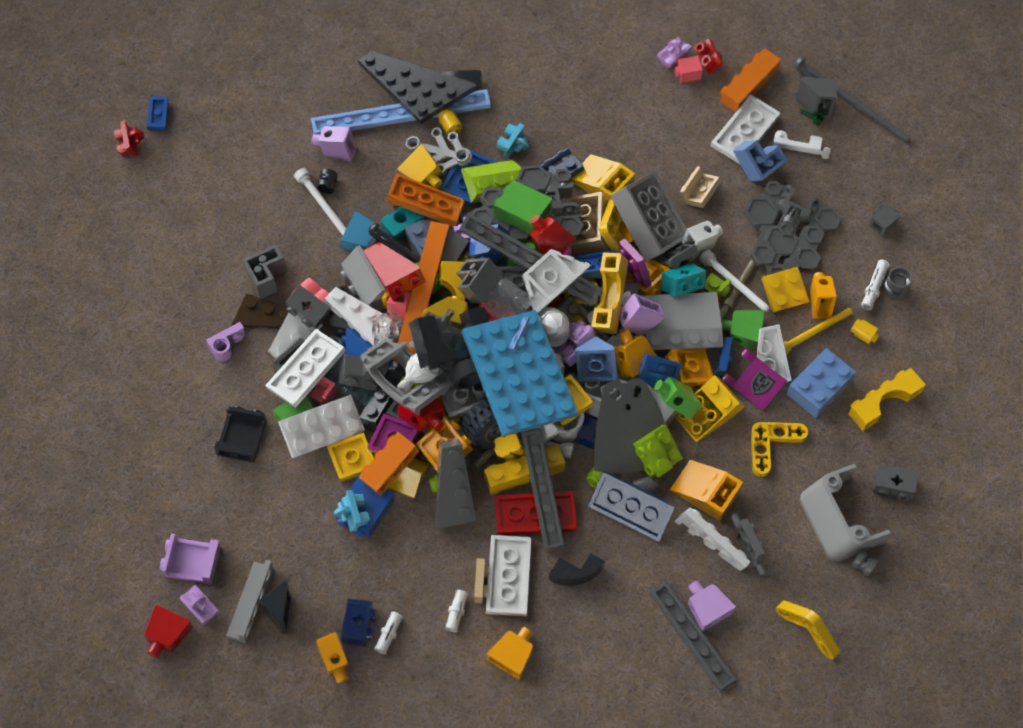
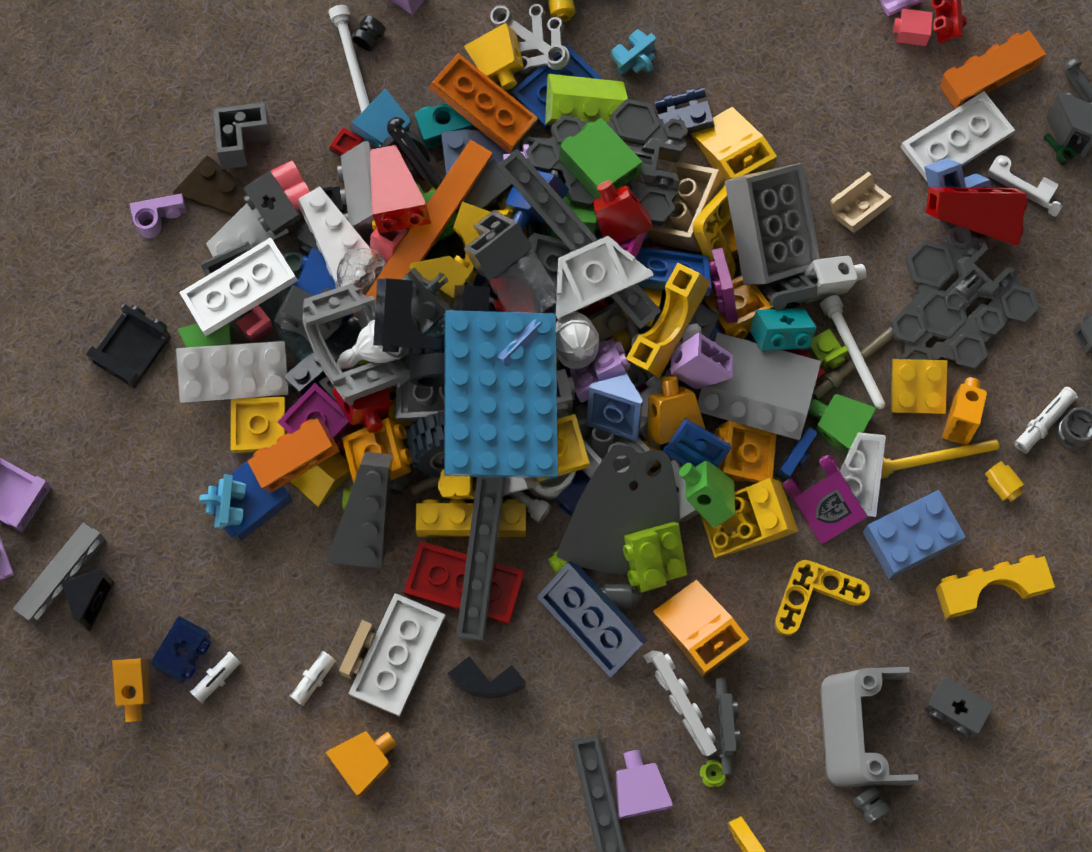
camera: 20 degrees right, 10 degrees up
none -> red tile [329,127,365,156]
none -> lime plate [700,759,726,787]
none -> red slope [926,187,1028,245]

